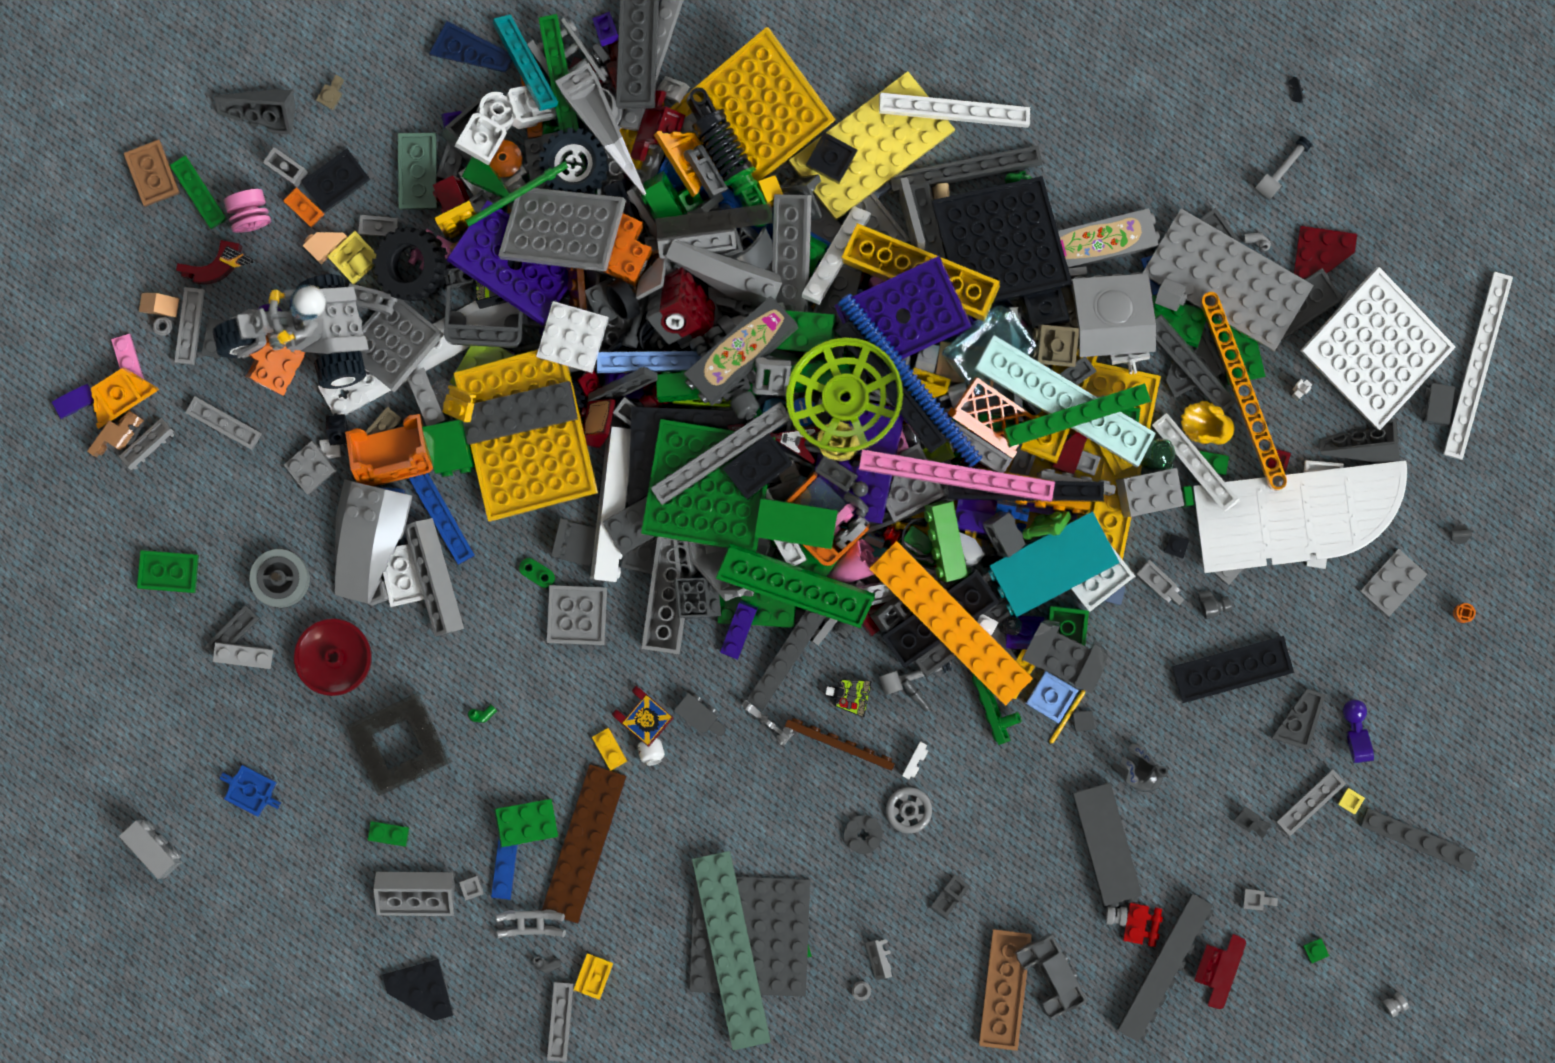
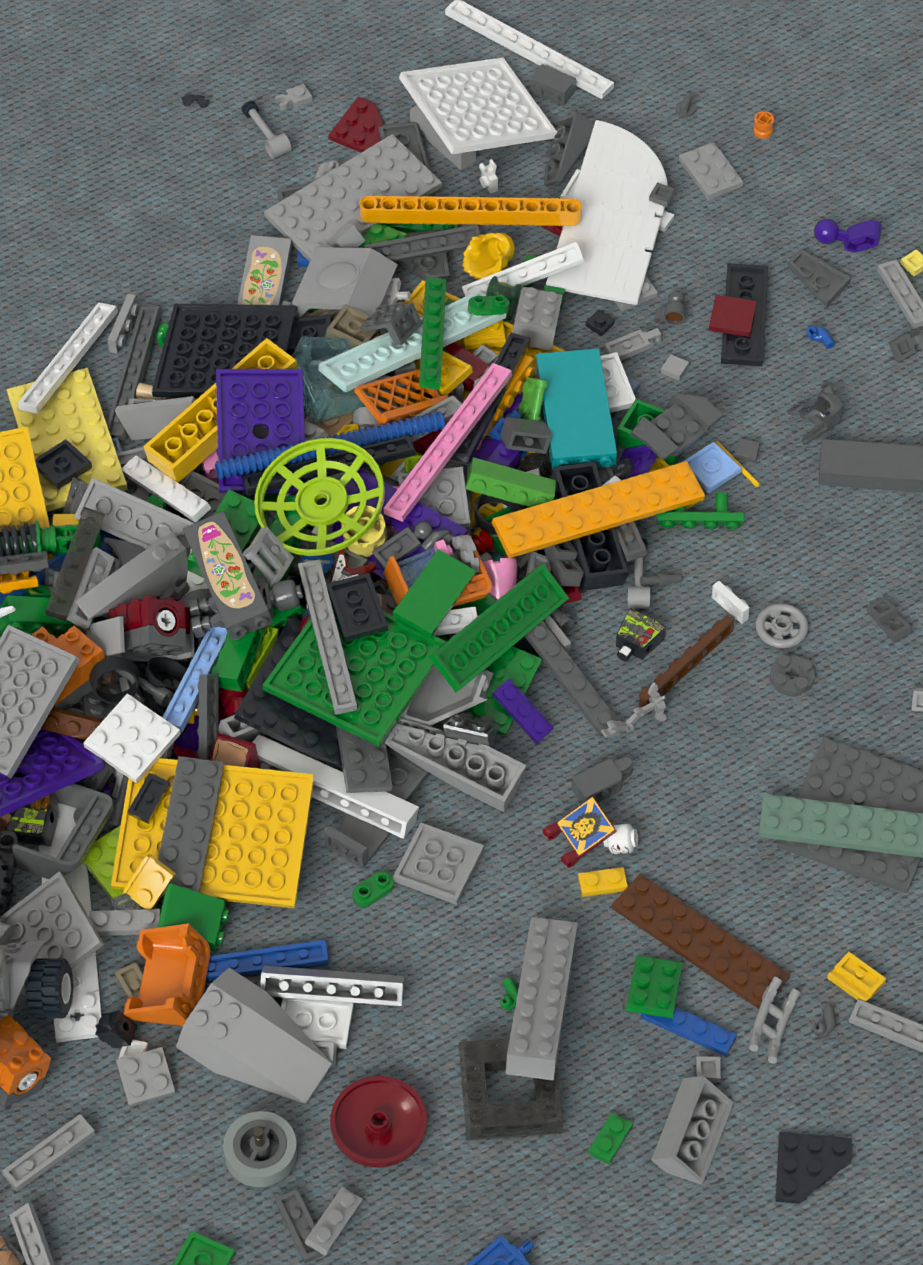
camera: 75 degrees left, 30 degrees down
none -> light grey plate [108,294,139,354]
none -> black plate [128,773,171,824]
none -> light grey plate [275,84,312,110]
none -> dark grey bracket [360,302,423,346]
none -> green plate [468,295,509,316]
none -> light grey brick [506,917,578,1080]
none -> dark grey tile [649,182,676,207]
none -> light grey tile [661,354,689,381]
none -> dark red tile [709,295,757,337]
none -> blue arm [806,326,835,349]

